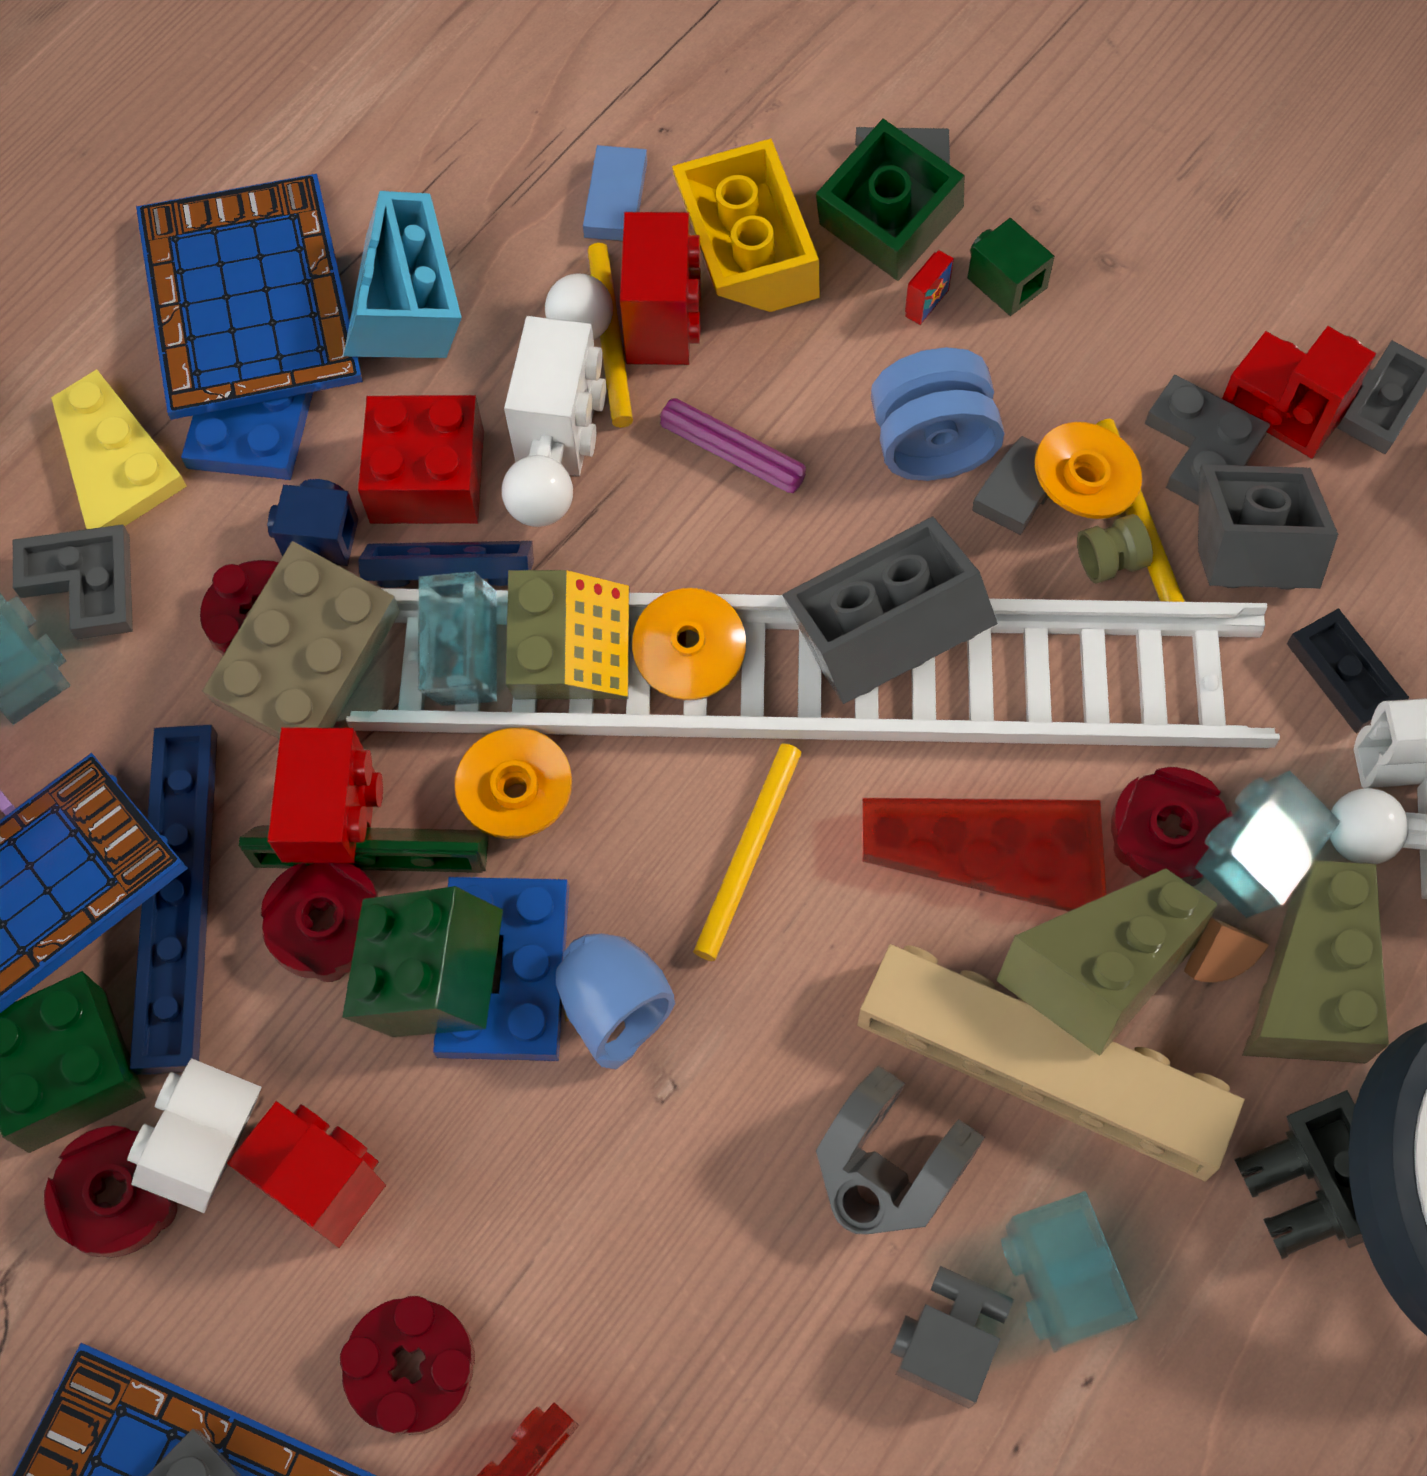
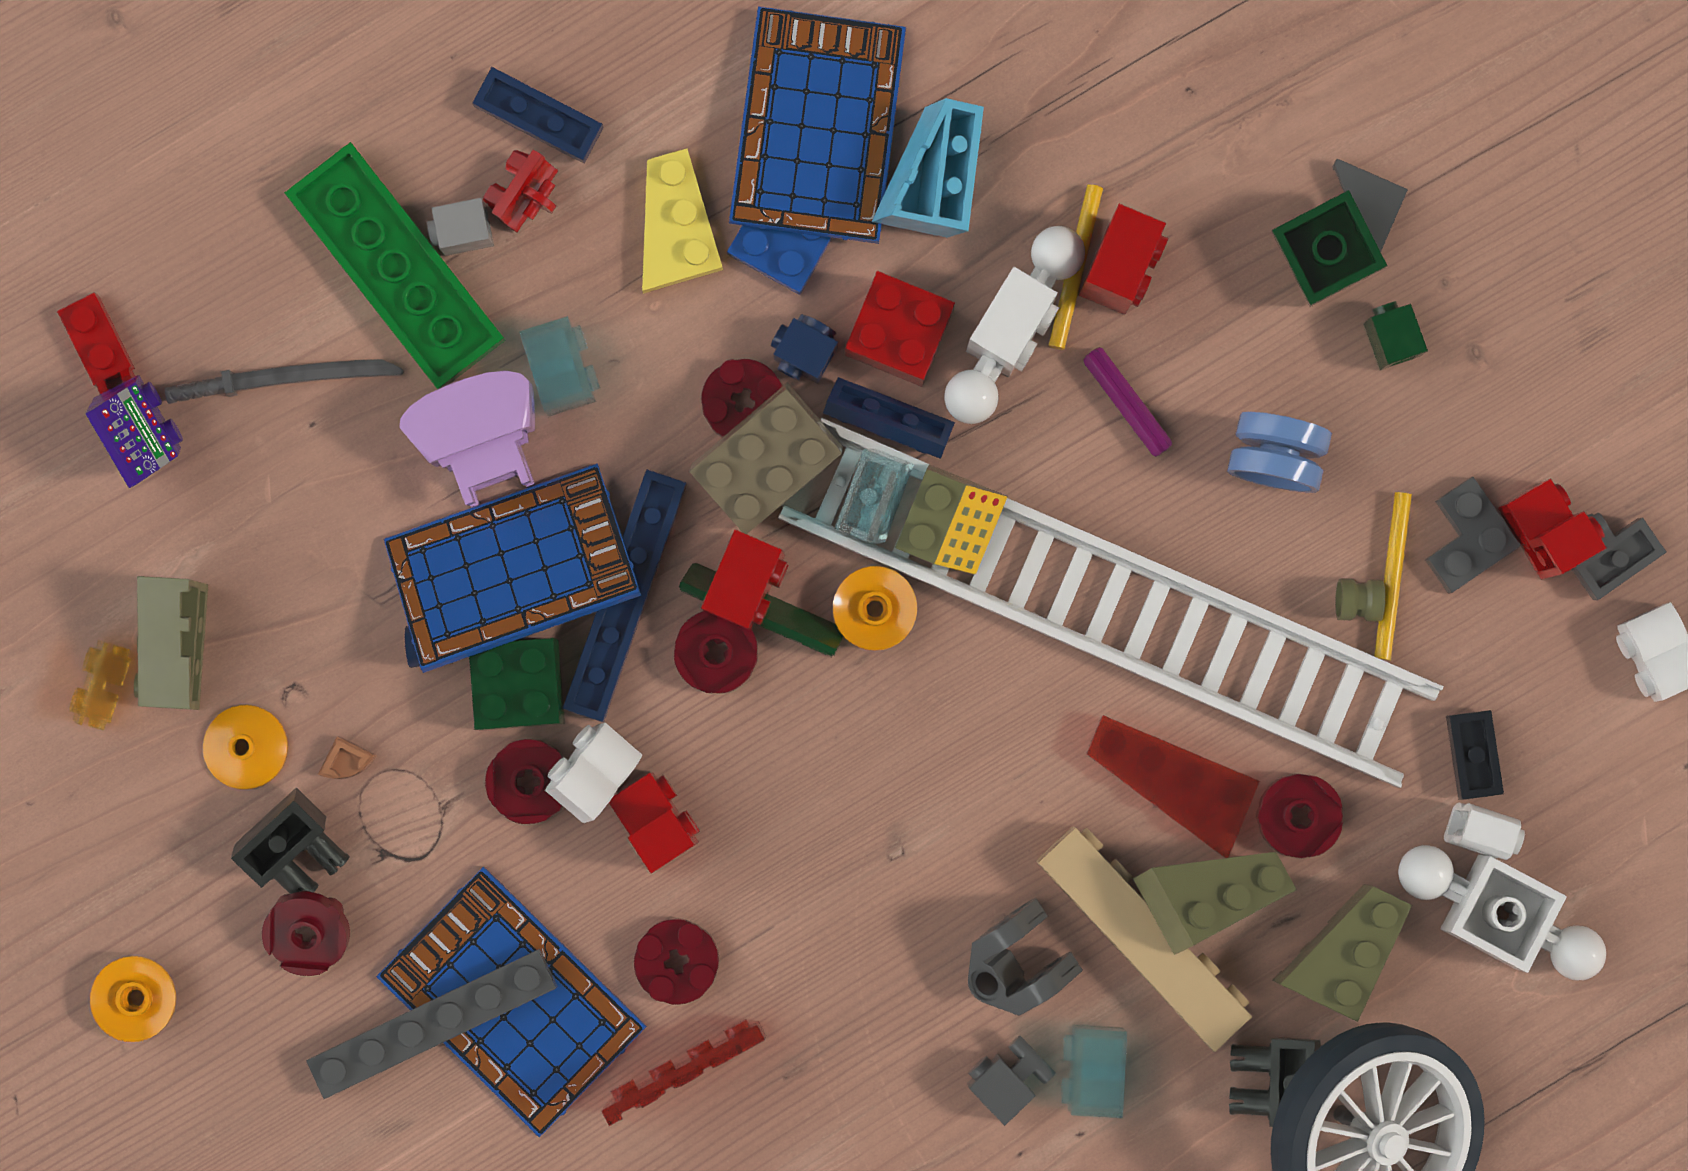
camera: 20 degrees right, 20 degrees up
dark grey plate [12,524,133,640] -> none
dark green brick [342,886,503,1037] -> none
blue plate [433,877,569,1061] -> none
medium blue piece [556,933,675,1070] -> none
medium blue tile [583,145,647,241] -> none
light orange dish [632,588,746,700] -> none
yellow slope [672,138,820,312] -> none
yellow bar [693,743,801,961] -> none
dark grey slope [782,516,998,704] -> none
red tile [905,250,954,325] -> none
dark grey slope [972,436,1049,535] -> none
light orange dish [1034,422,1142,519] -> none
nougat tile [1184,918,1269,982] -> none
clear light blue brick [1195,770,1341,918] -> none
dark grey slope [1198,464,1338,590] -> none

